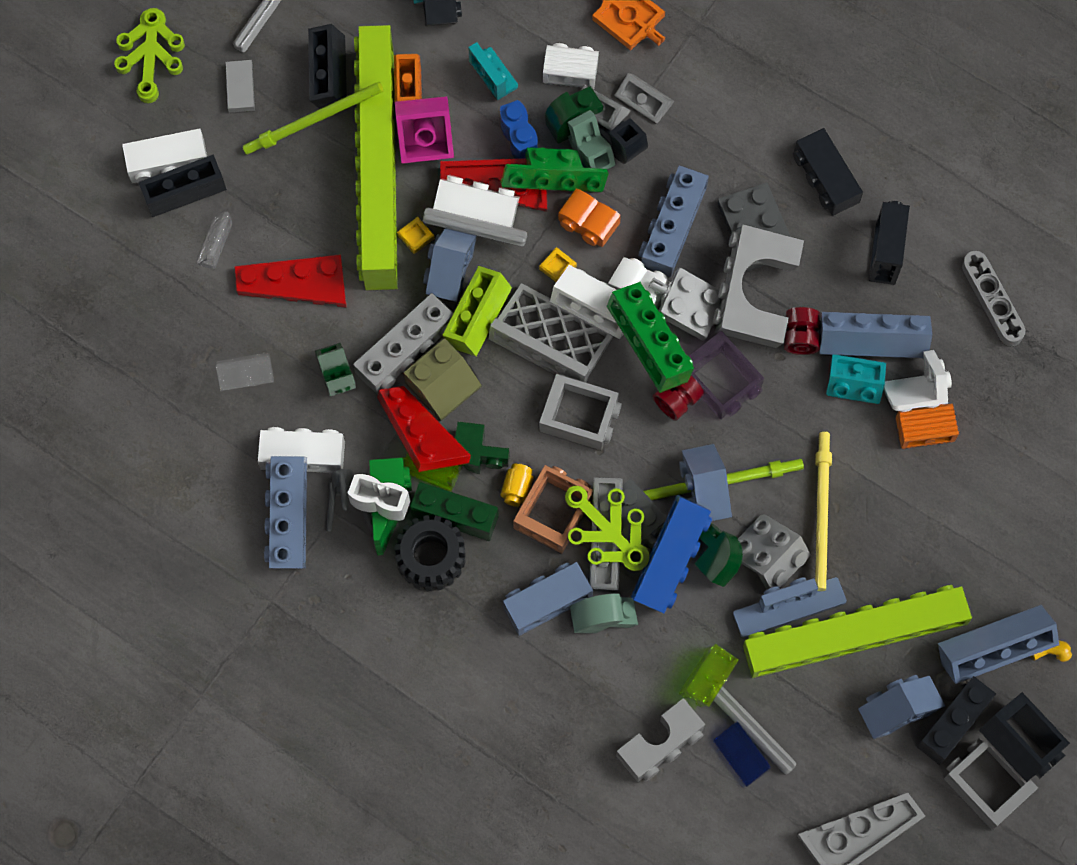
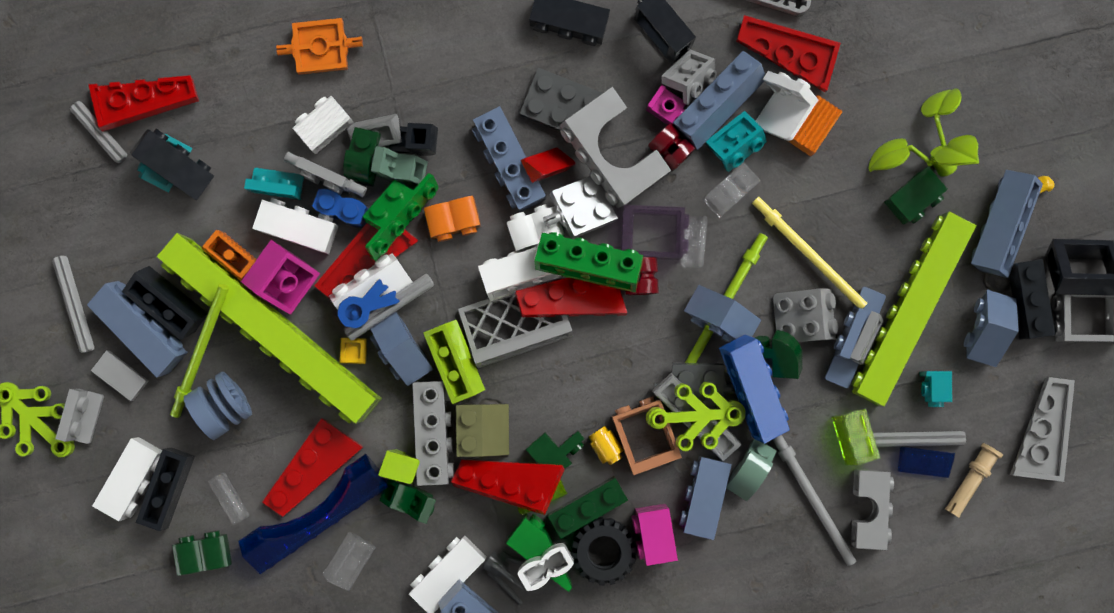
camera: 50 degrees left, 15 degrees up
yellow tile [539,247,577,282] -> none
light grey window [539,374,622,451] -> none
light grey slope [614,73,674,124] -> none
none -> light grey bracket [55,389,104,444]
none -> sand blue brick [87,281,188,377]
none -> dark green brick [172,530,232,576]
none -> sand blue wheel [184,371,252,440]
none -> clear blue arch [238,454,388,574]
none -> white brick [252,198,339,255]
none -> light grey plate [284,152,367,197]
none -> blue piece [338,279,400,328]
none -> lime slope [378,449,420,484]
none -> red wing [515,277,627,317]
none -> red slope [521,147,576,183]
none -> dark pink brick [631,504,678,566]
none -> dark pink brick [646,85,686,125]
none -> light grey bracket [662,49,717,105]
none -> clear slope [681,216,708,269]
none -> clear brick [703,162,761,218]
none -> red wing [736,15,841,93]
none -> light grey bar [773,435,856,566]
none -> light grey tile [850,311,883,365]
none -> lime plant [869,88,979,177]
none -> dark green brick [884,166,948,225]
none -> teal brick [919,371,952,407]
none -> tan pin [945,443,1003,518]

